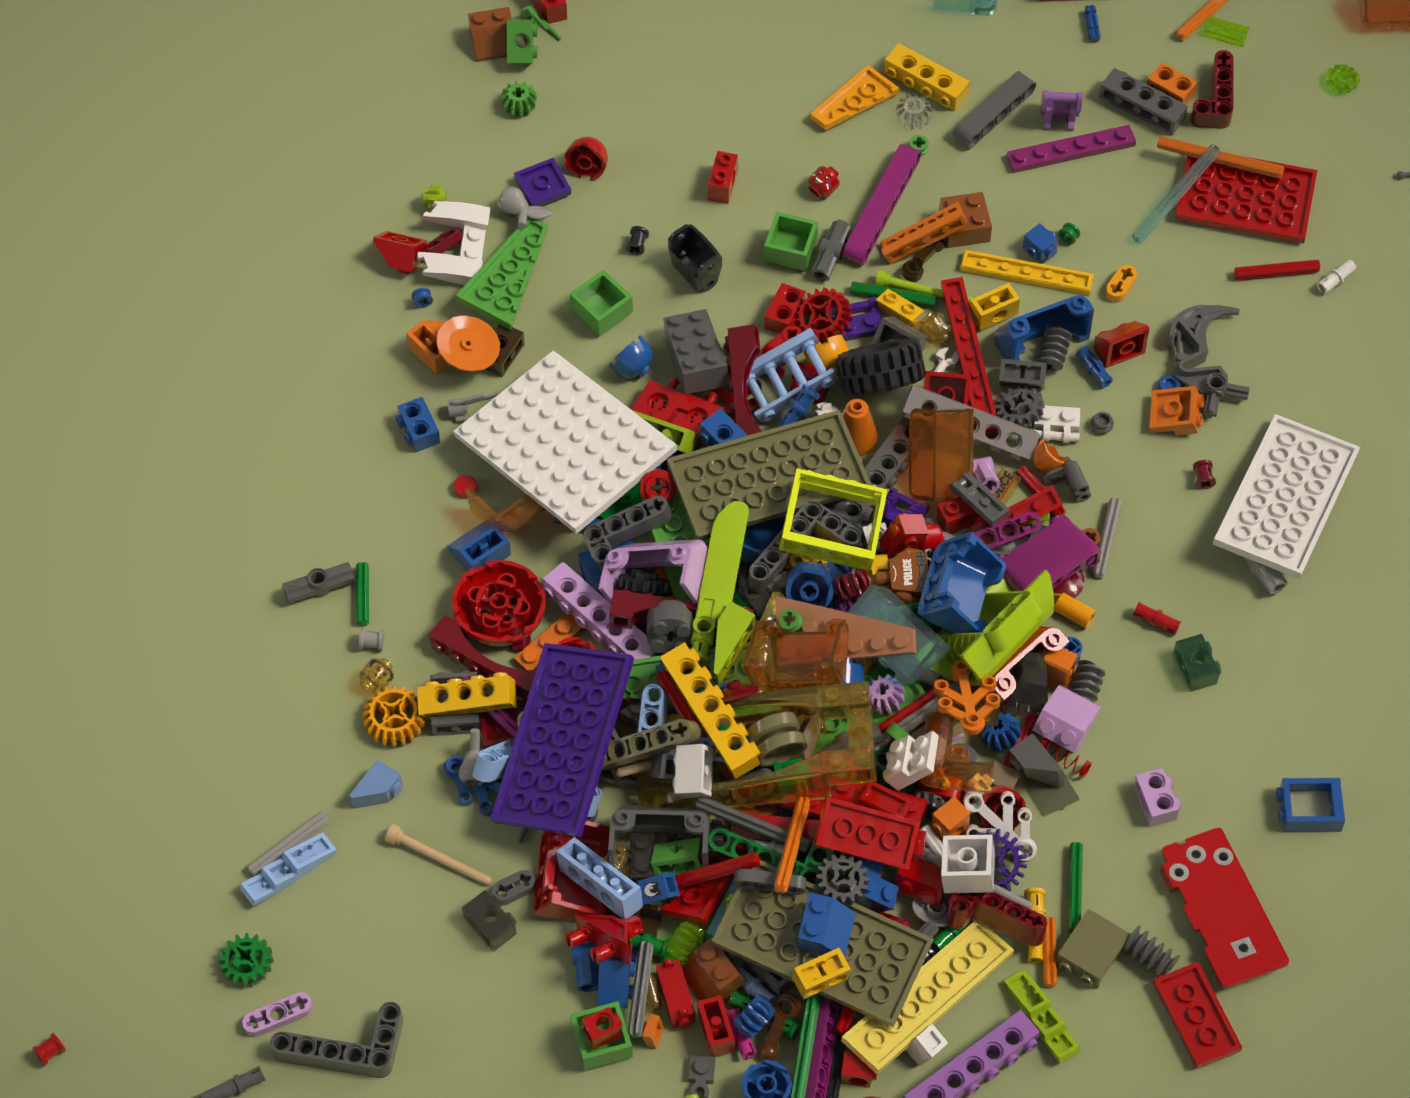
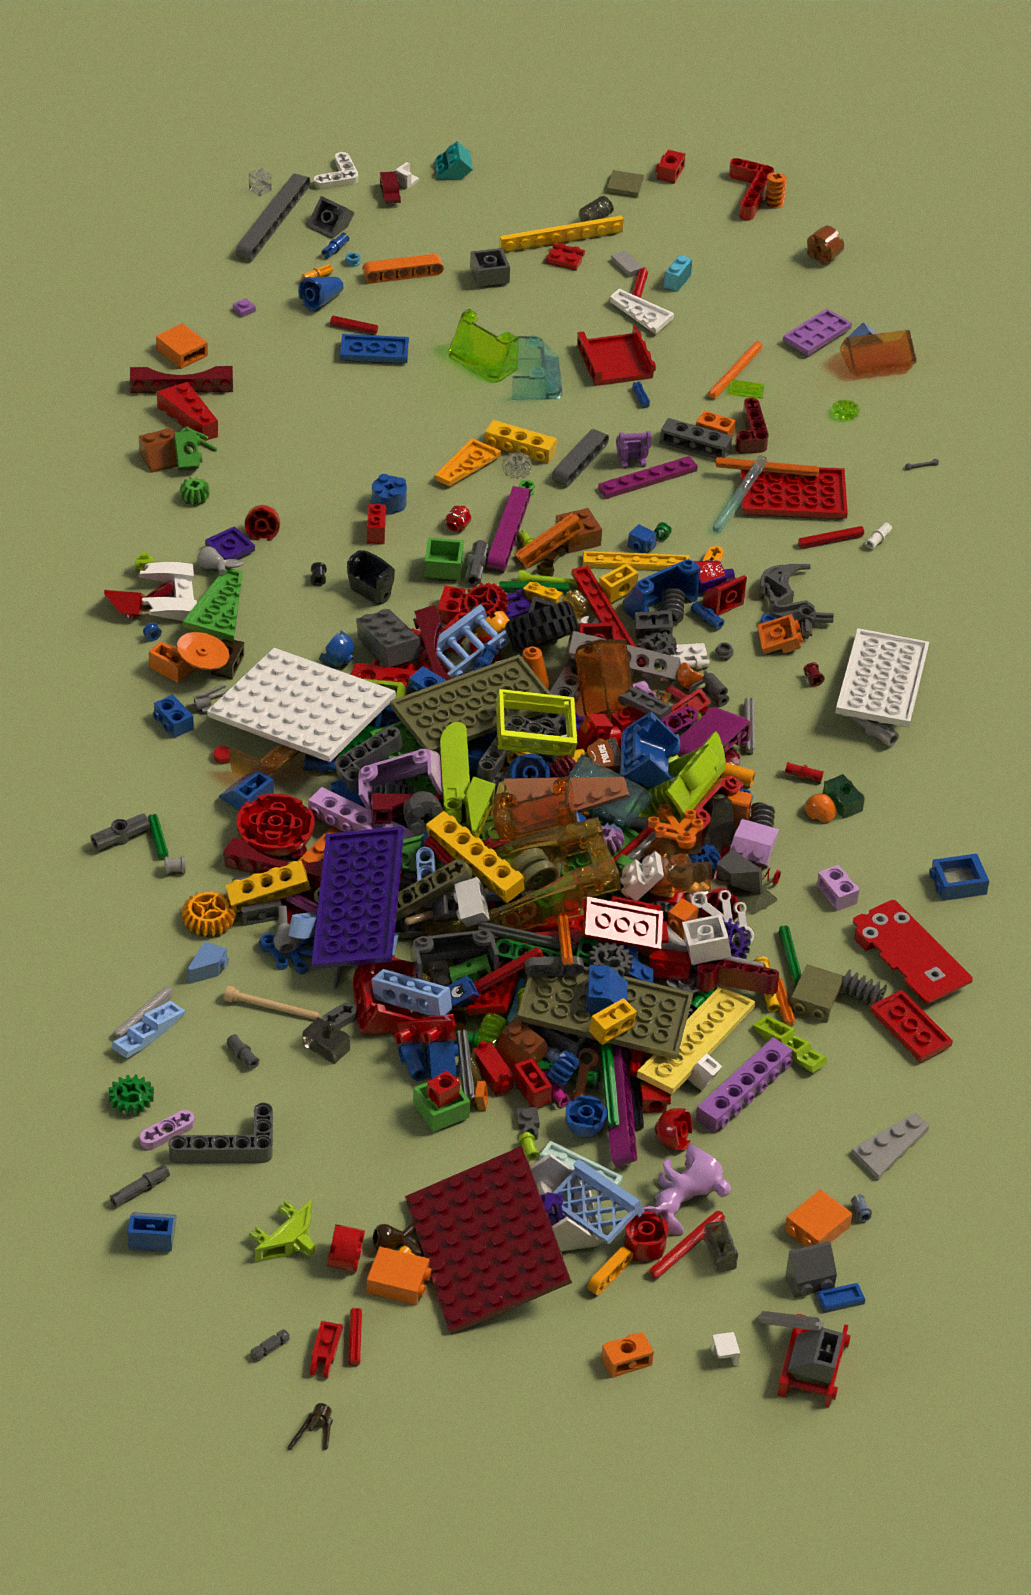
camera: 15 degrees left, 15 degrees down
clear yellow head [359,658,394,694] -> none
bright green piece [570,269,633,336] -> none
red gear [639,469,676,502] -> none
bright green bush [779,609,803,632] -> none
none -> dark grey pin [226,1034,260,1069]
none -> blue brick [371,474,407,515]
none -> lime pin [516,530,534,547]
none -> torso [694,560,735,597]
none -> orange hair [804,794,837,823]

